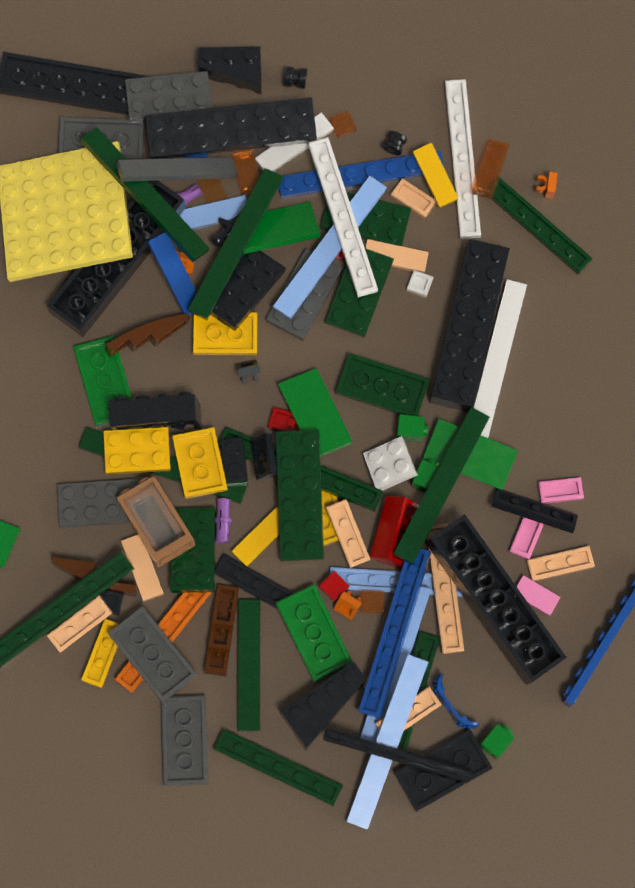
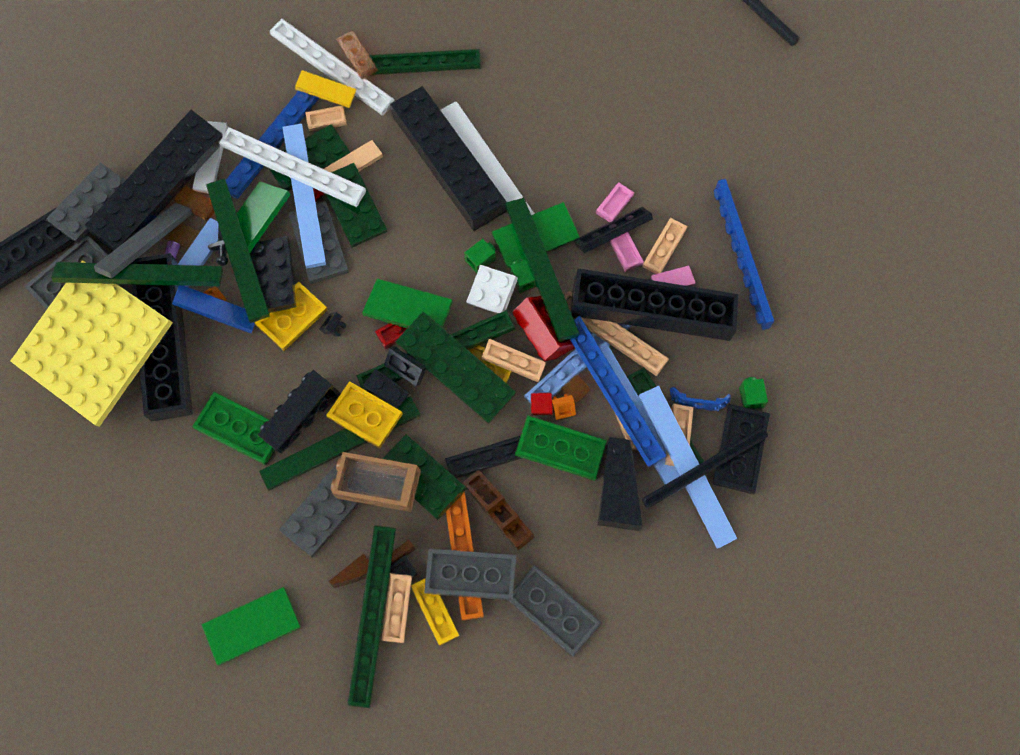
camera: 40 degrees left, 5 degrees down
yellow plate [104,427,171,475] -> none
reddish brown slope [105,314,190,358] -> none
light nougat tile [121,535,164,602] -> none
black wedge [198,46,261,94] -> none
dark green tile [214,729,343,806] -> none
medium lavender pin [215,498,232,543] -> none
yellow tile [231,506,279,567] -> none
dark green tile [238,600,260,732] -> none
black wheel [284,66,307,89] -> none
clear orange tile [329,111,357,139] -> none
dark green plate [336,353,430,416] -> none
black wheel [382,131,407,156] -> none
white tile [407,270,434,298] -> none
orange tile [536,172,558,199] -> none

